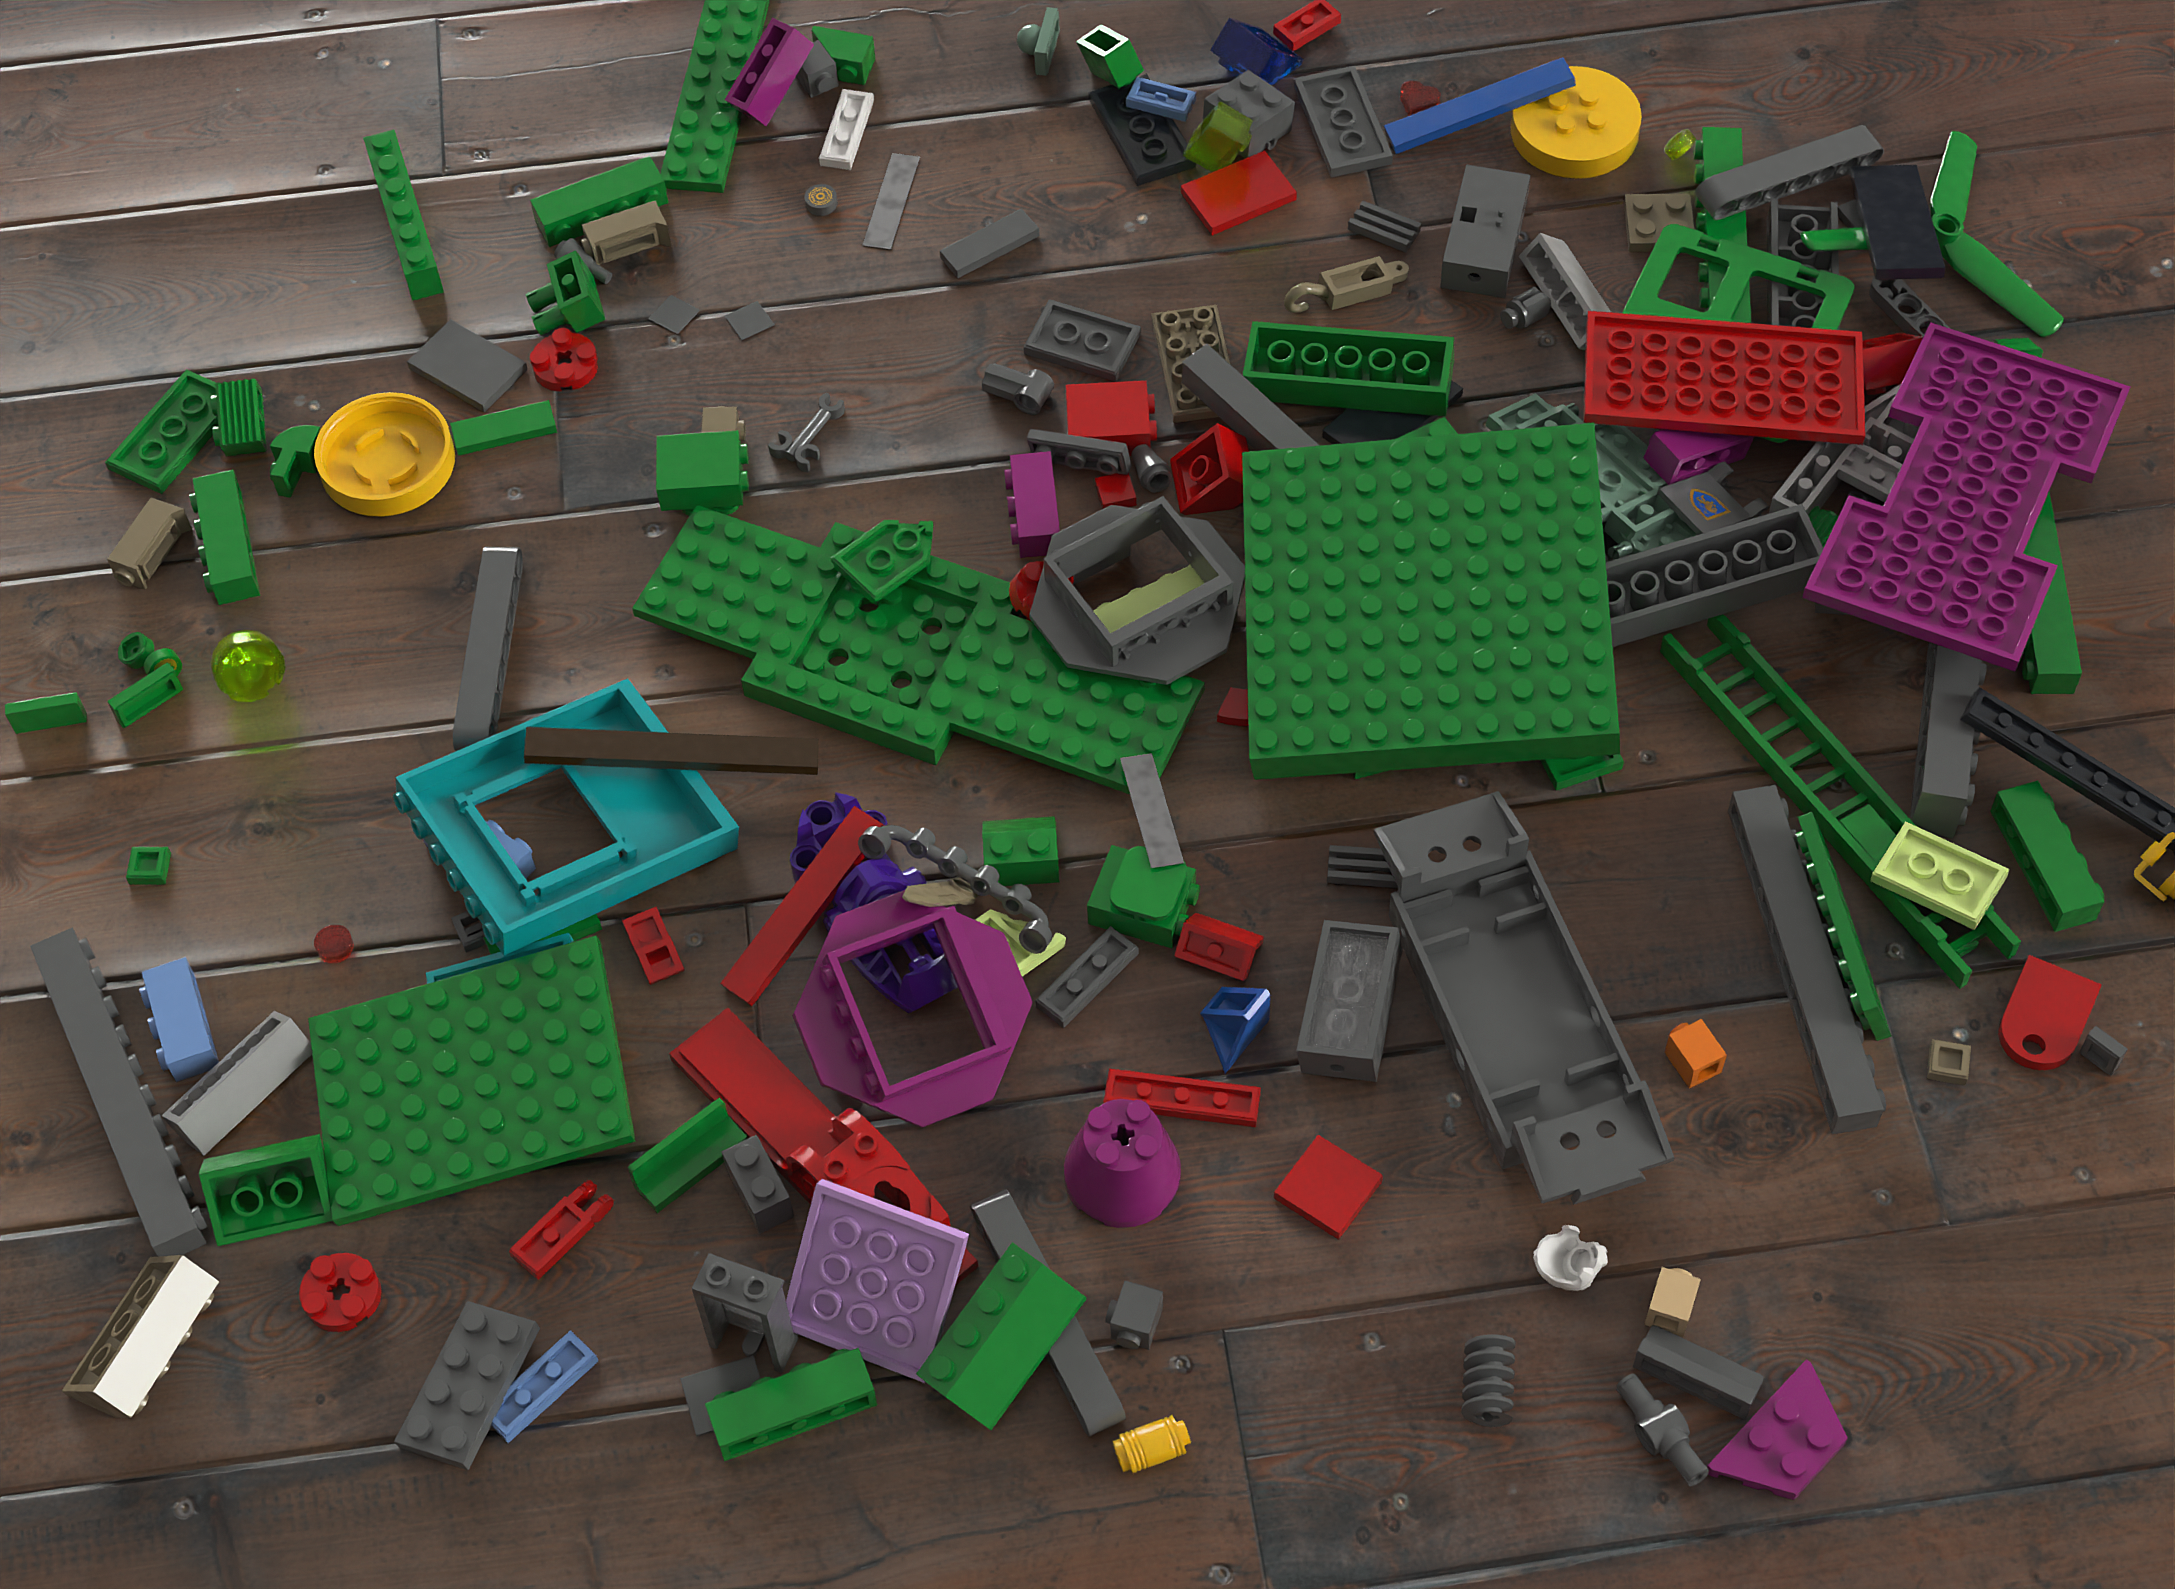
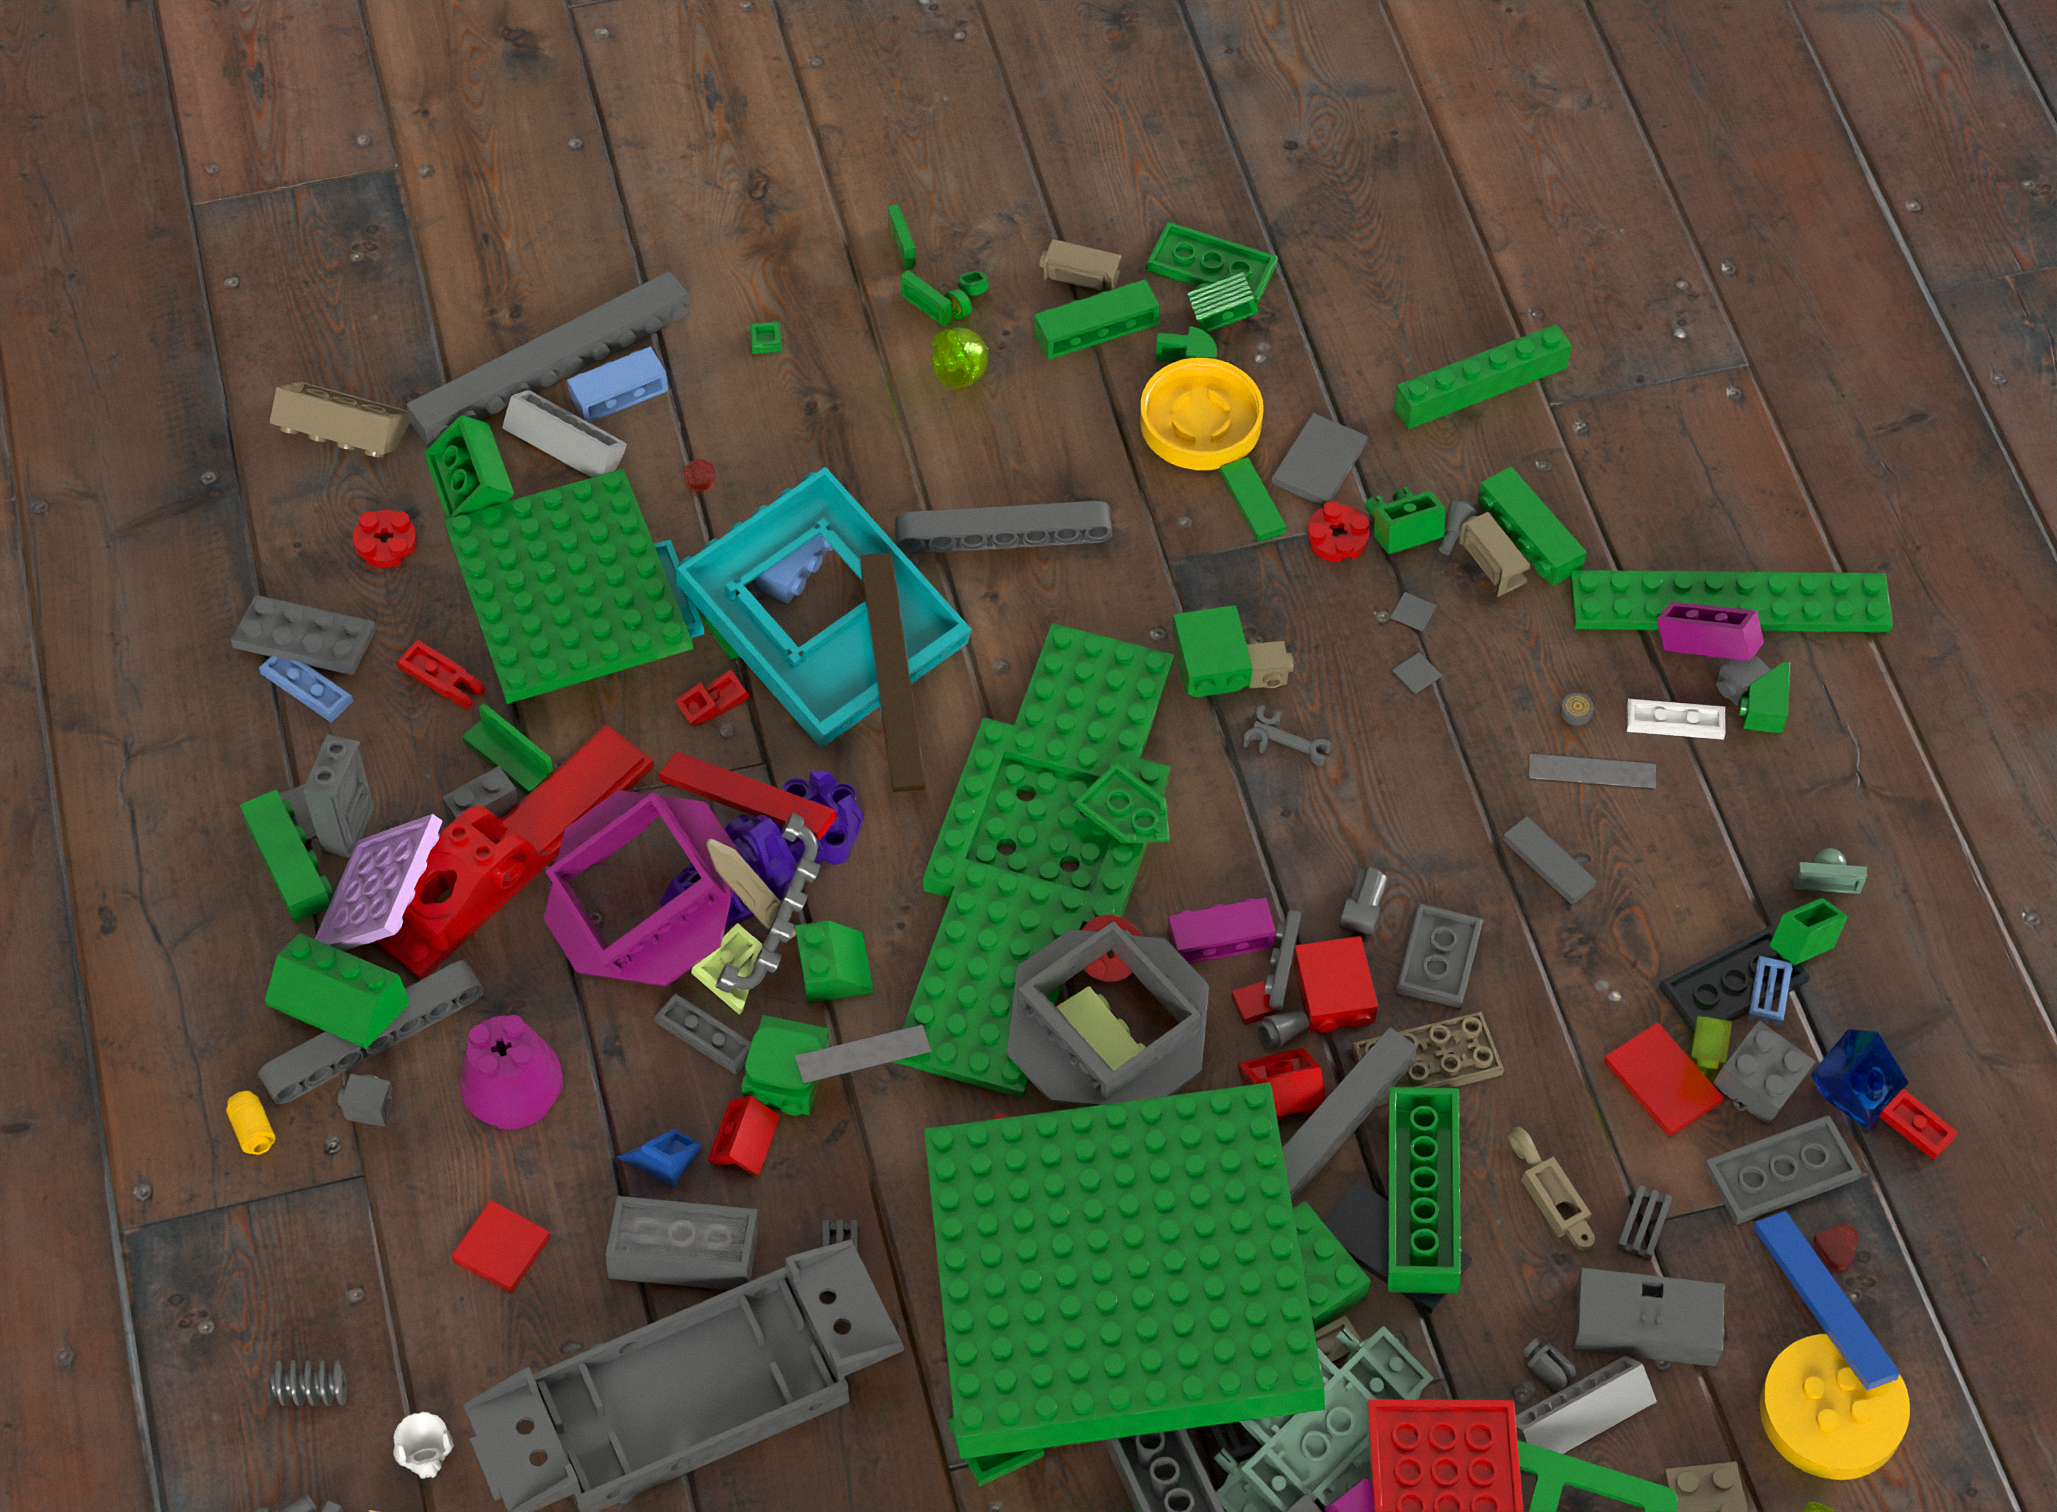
camera: 80 degrees right, 0 degrees up
red tile [1103,1068,1261,1127] -> none

